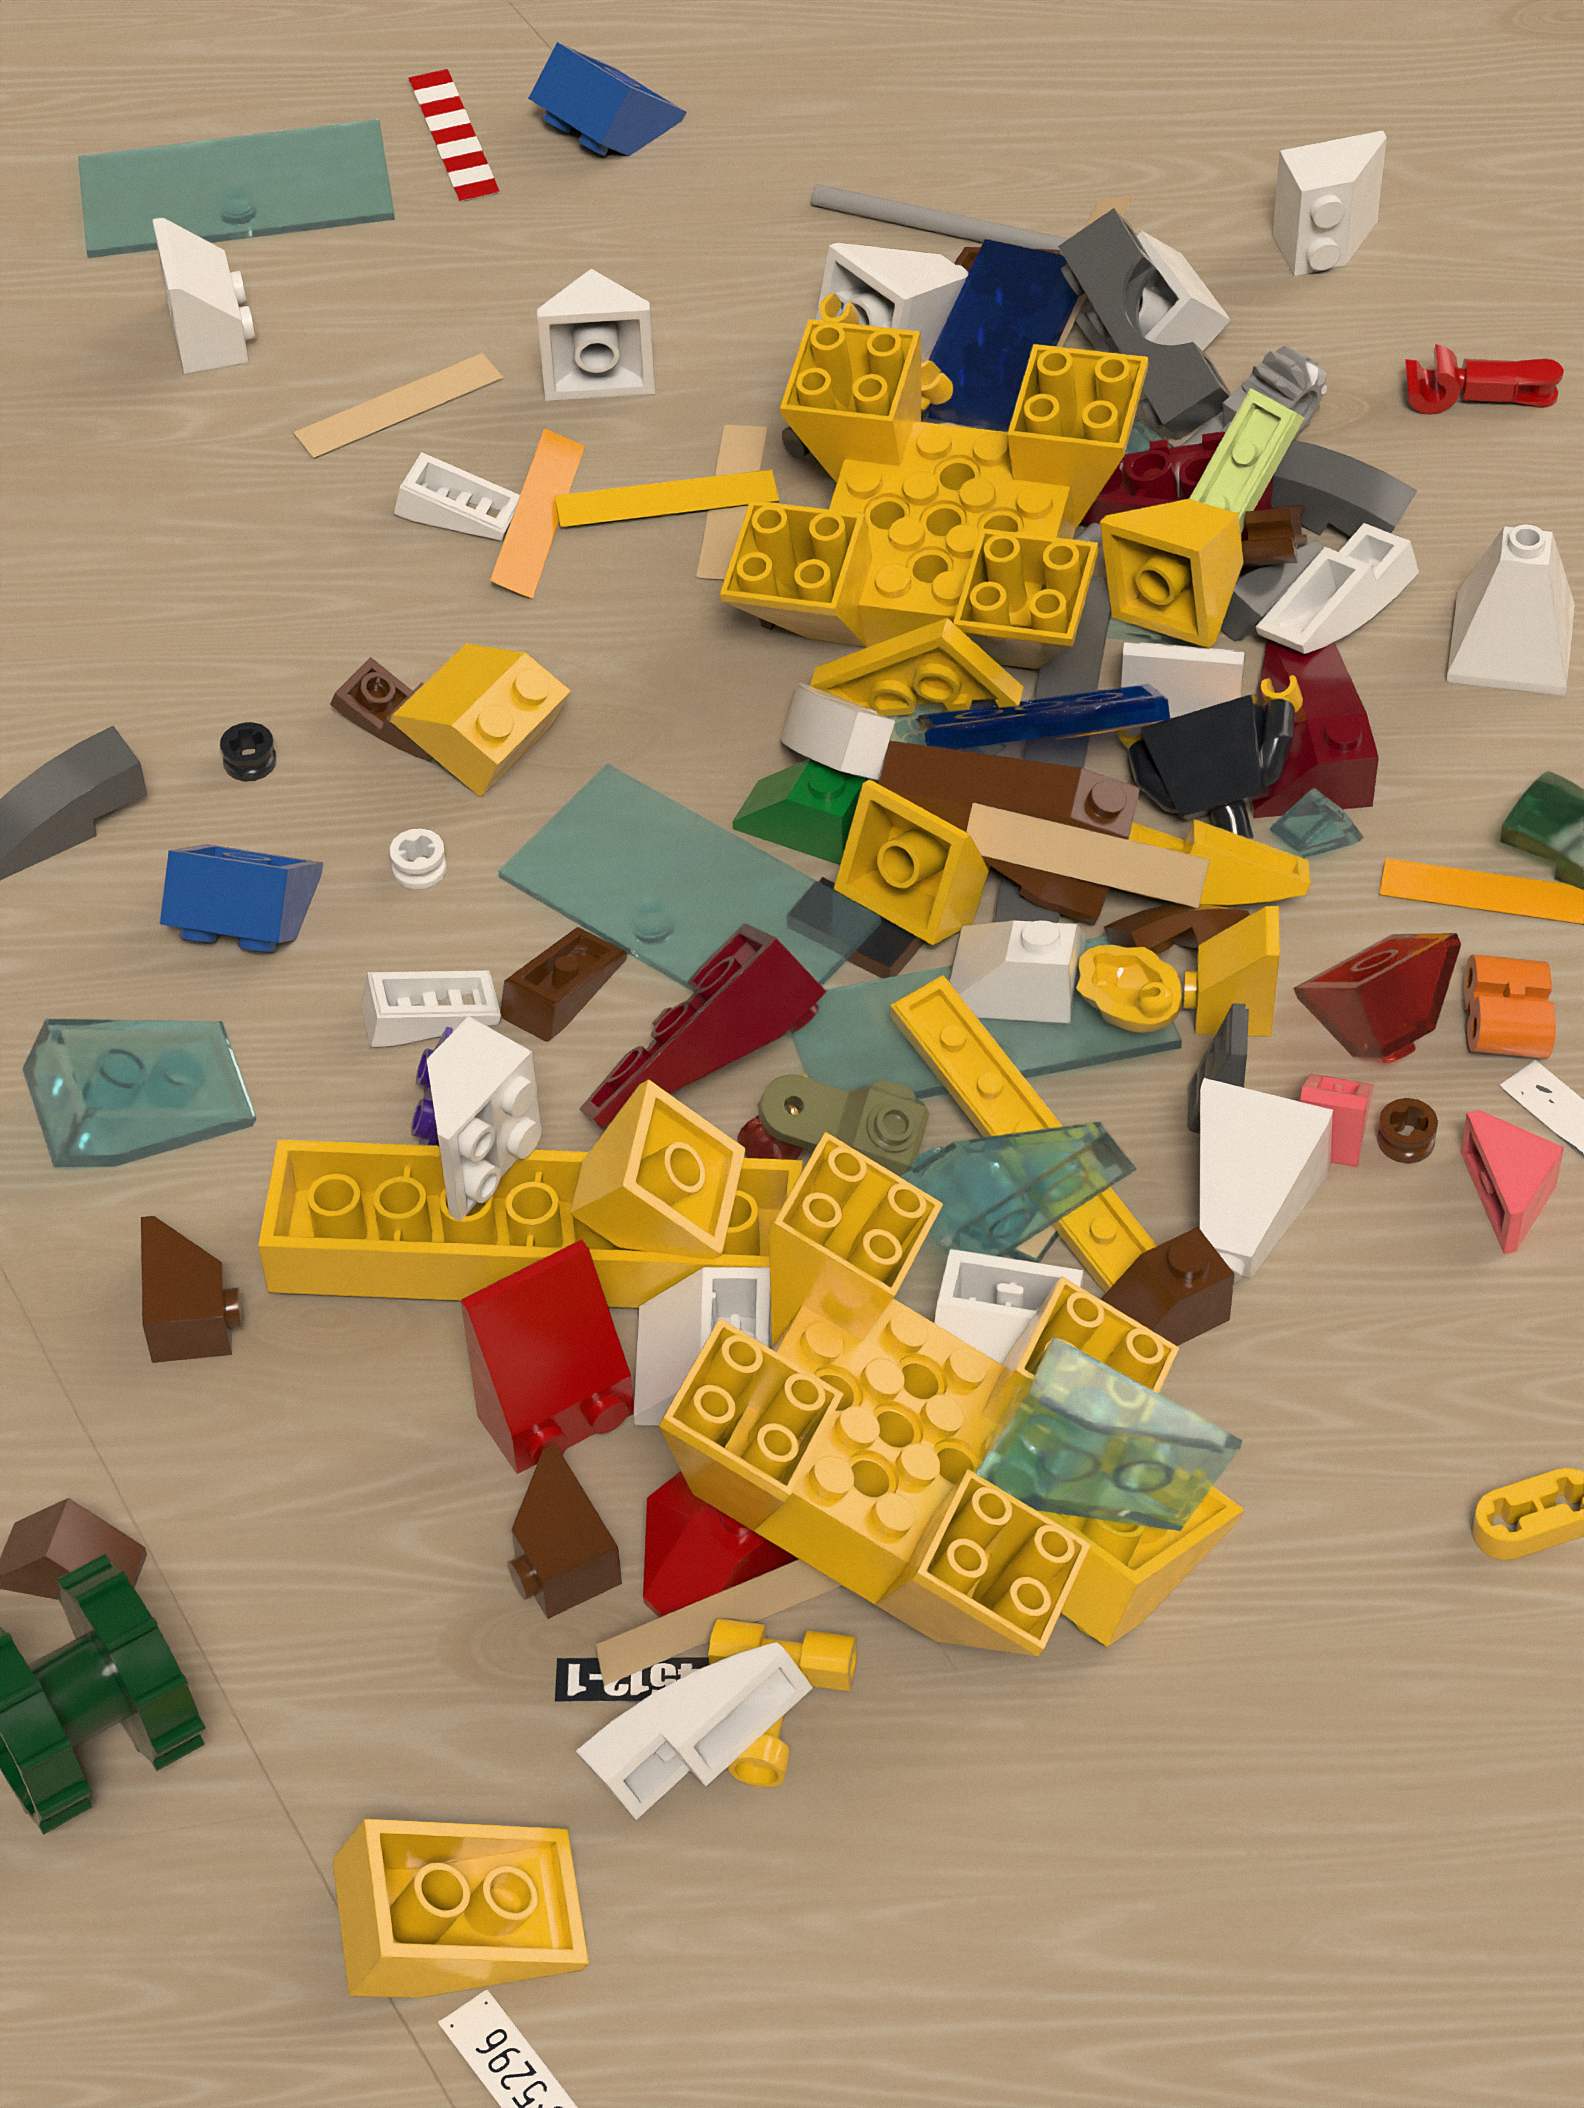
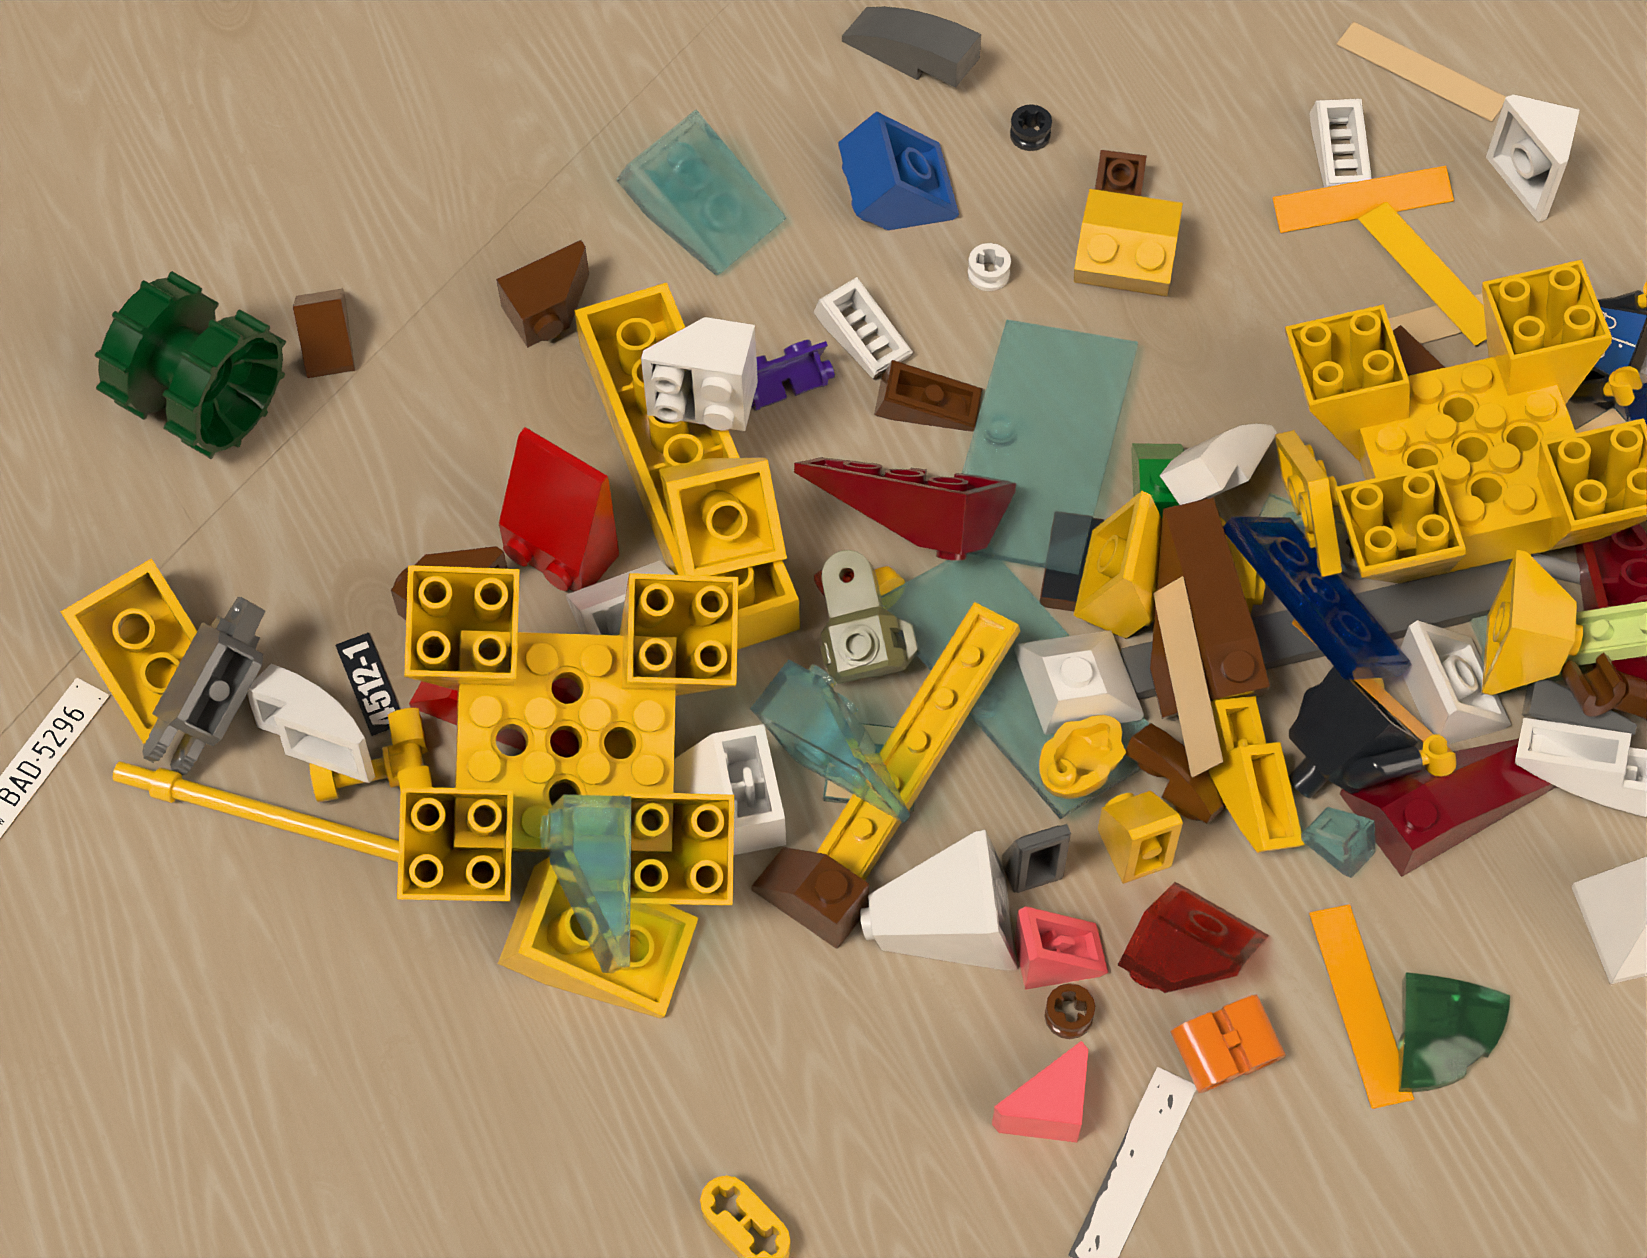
camera: 65 degrees right, 10 degrees up
tan sticker [596,1559,843,1685] -> none
none -> yellow bar [113,761,399,863]
none -> dark grey hinge [142,597,265,775]

